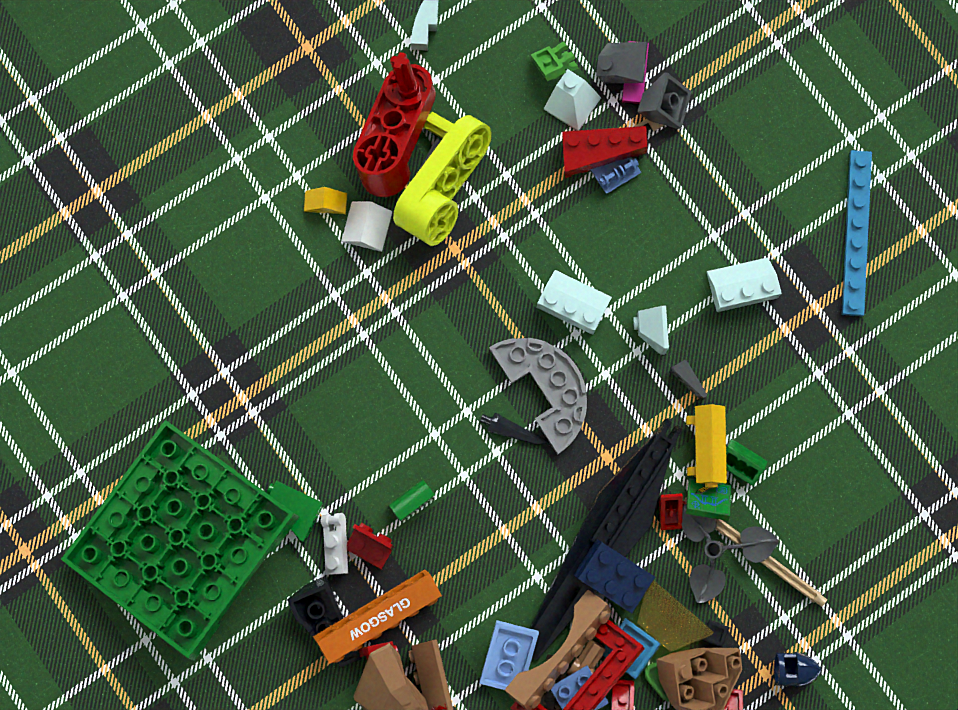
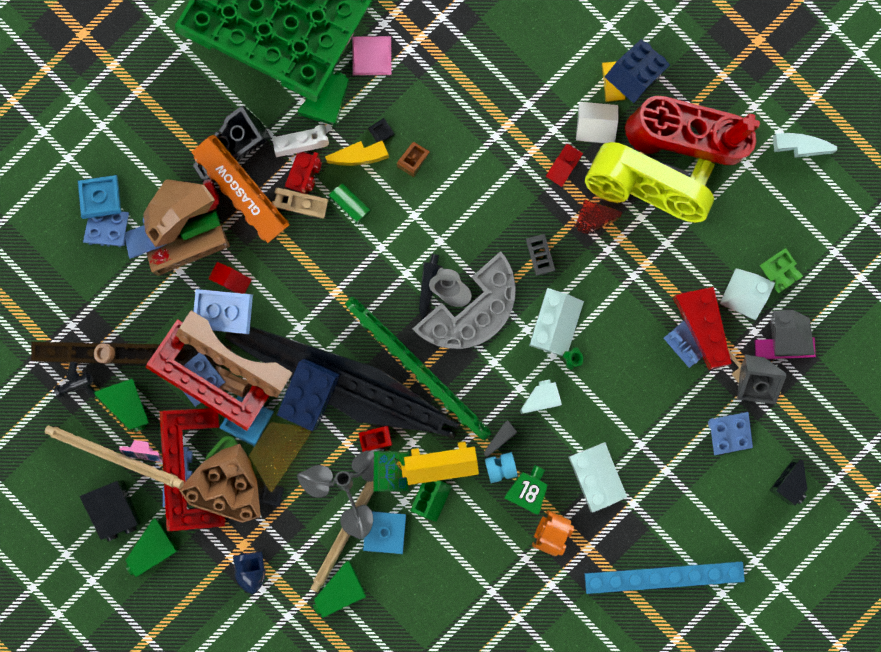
camera: 80 degrees right, 5 degrees up
none -> green slope [180,209,221,240]
none -> red slope [208,262,252,294]
none -> tan plate [272,188,329,219]
none -> green slope [313,560,366,618]
none -> yellow slope [325,141,389,166]
none -> green plate [345,297,491,440]
none -> bright pink piece [352,36,391,75]
none -> dark azure plate [363,511,406,554]
none -> black tile [368,118,395,143]
none -> dark orange slope [397,142,430,177]
none -> light grey piece [429,268,472,307]
none -> medium azure wheel [485,452,518,483]
none -> green torso [504,465,548,515]
none -> dark grey slope [526,234,555,276]
none -> orange brick [532,510,574,556]
none -> red slope [546,144,583,187]
none -> green plate [563,347,583,370]
none -> clear red slope [574,199,622,234]
none -> dark blue brick [605,39,670,103]
none -> medium blue hinge [708,412,753,455]
none -> black slope [770,459,808,506]

